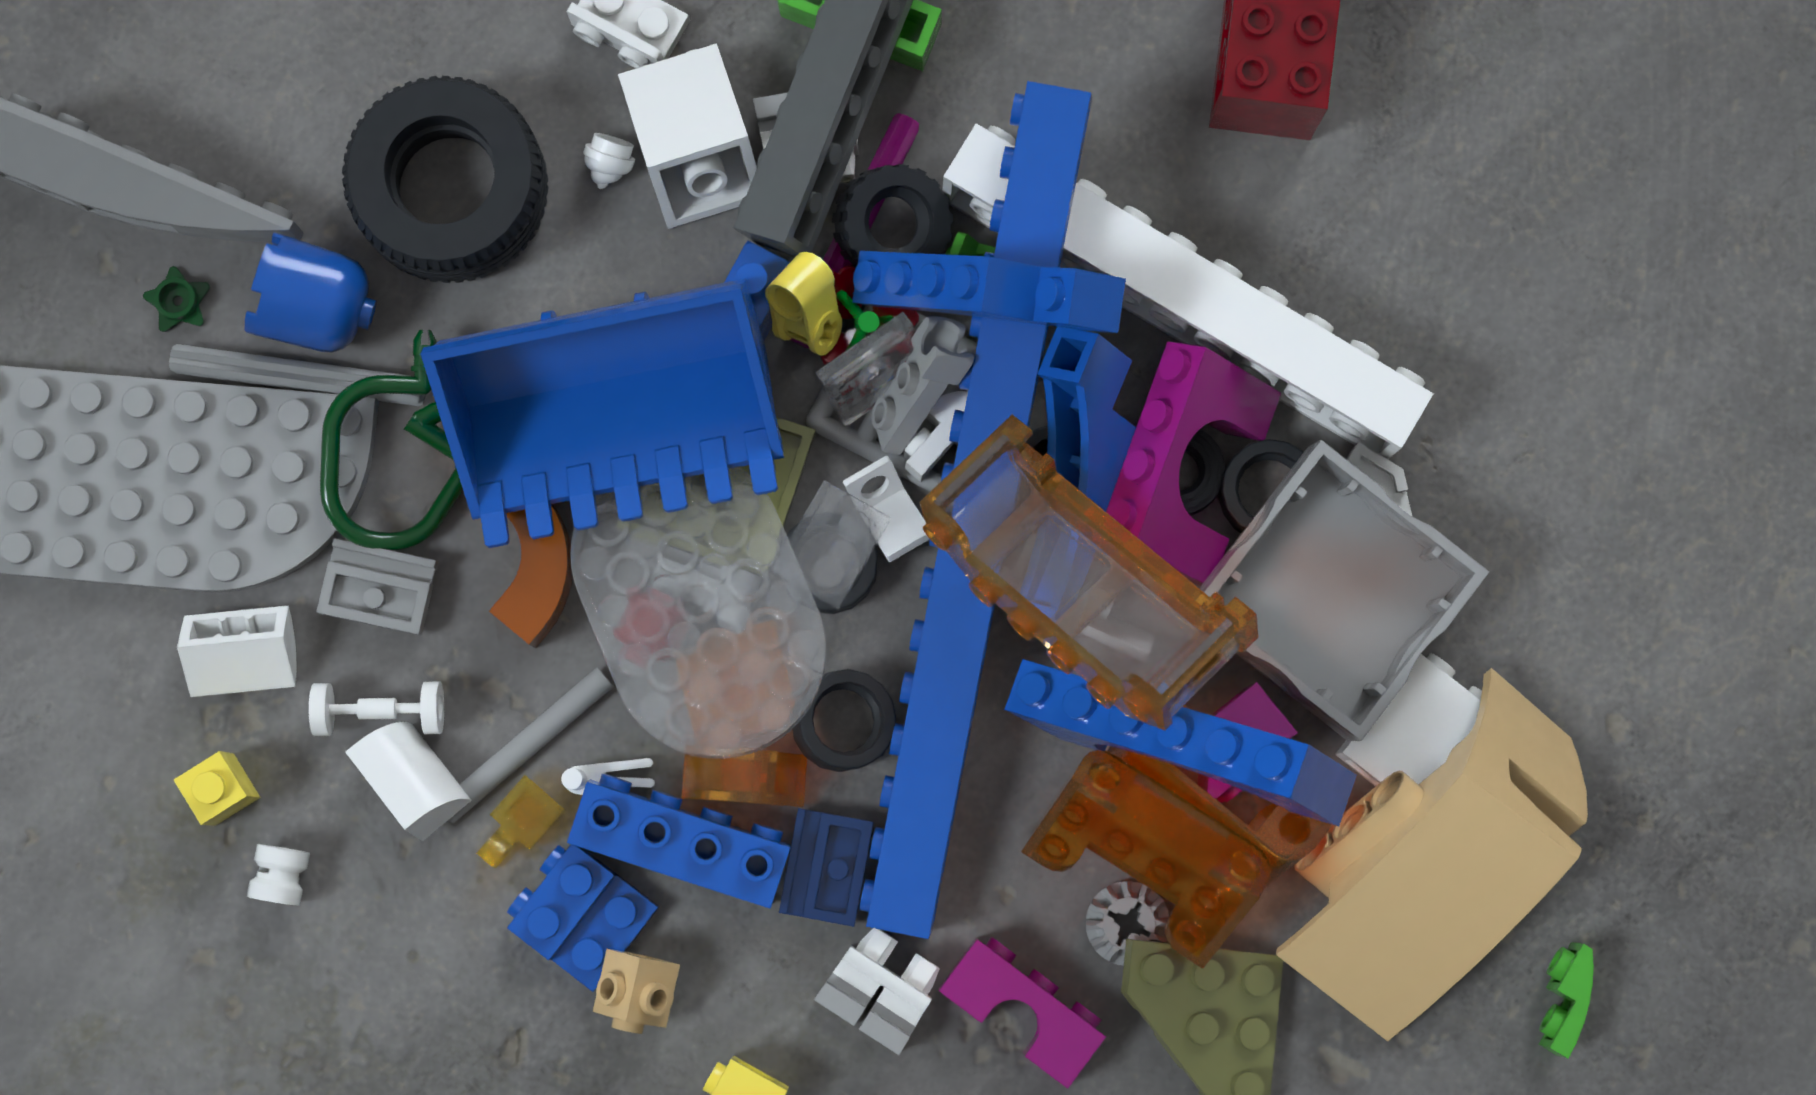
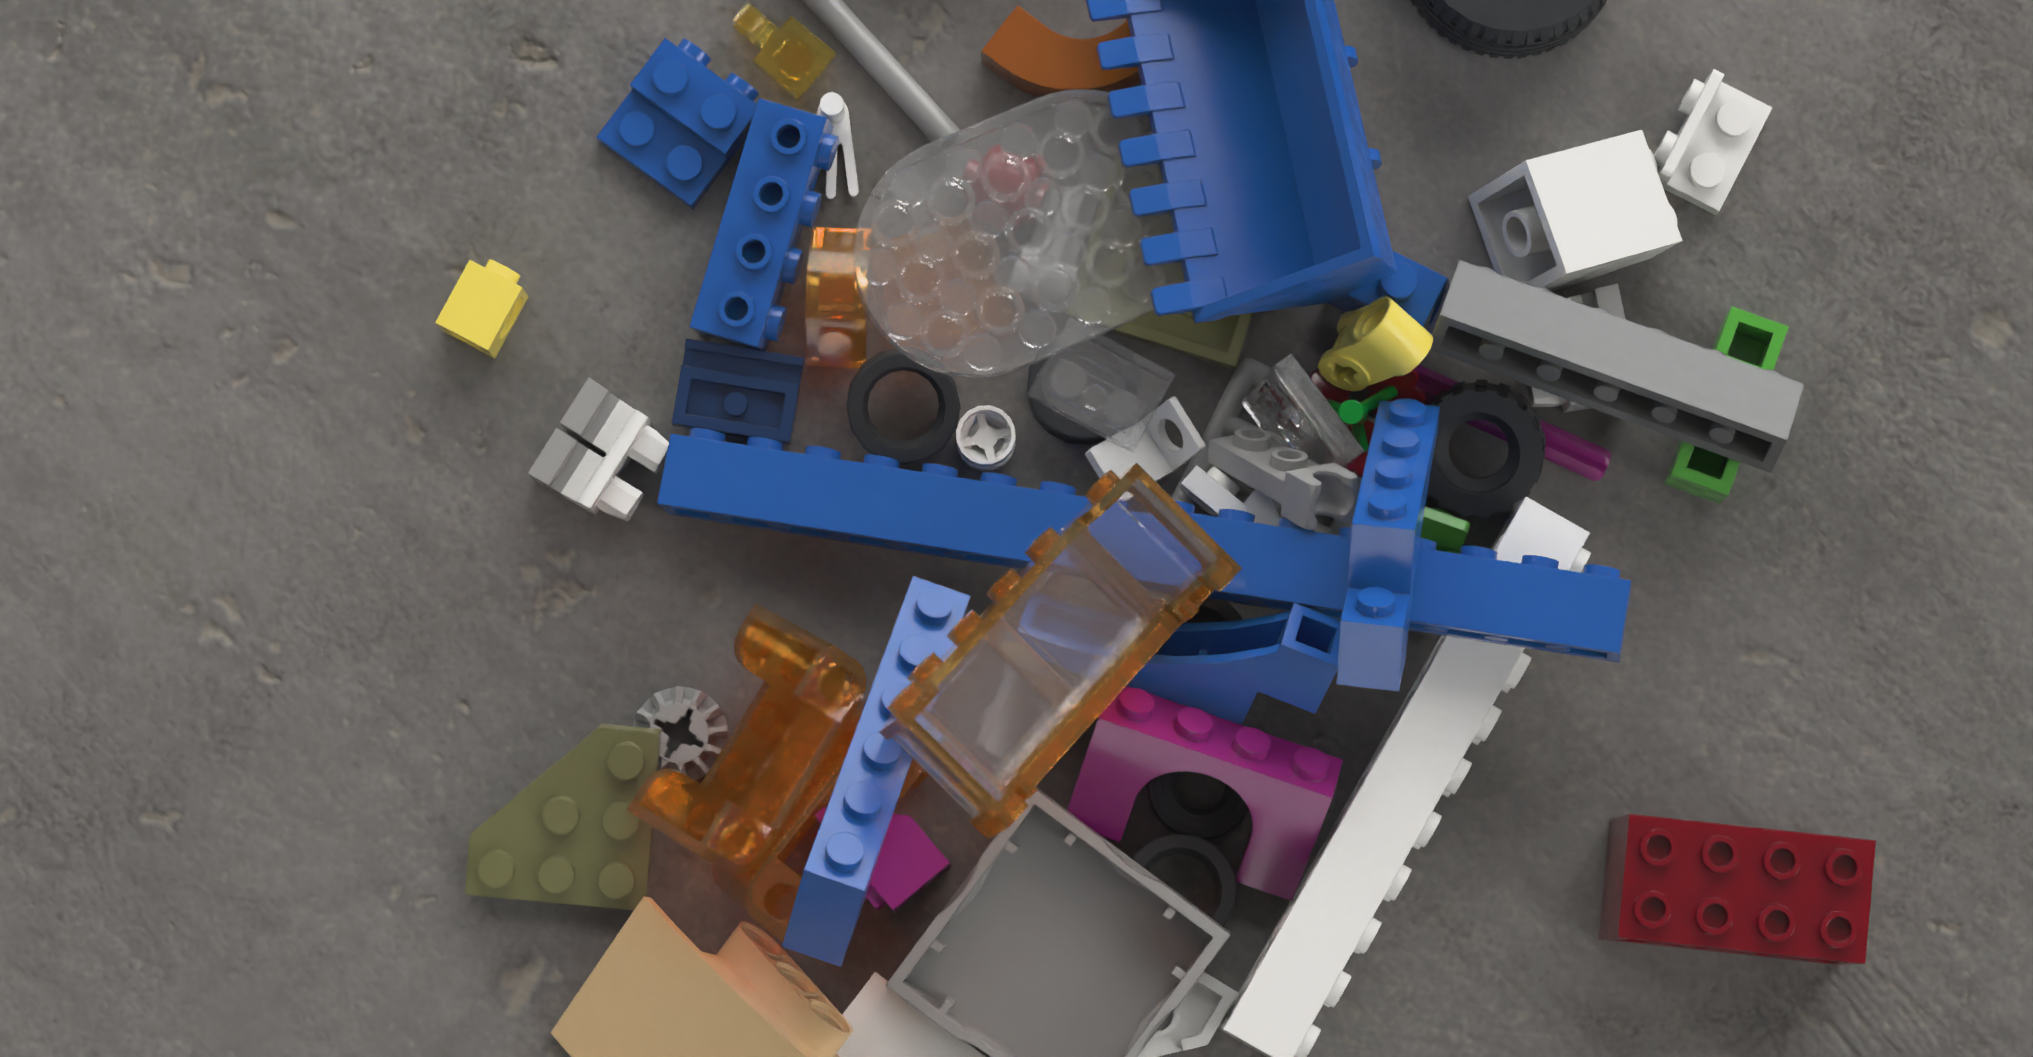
camera: 90 degrees right, 0 degrees up
white plate [583,133,635,189] -> none
tan brick [593,949,680,1034] -> none
magenta arch [938,936,1106,1089] -> none
none -> white wheel [956,405,1016,472]

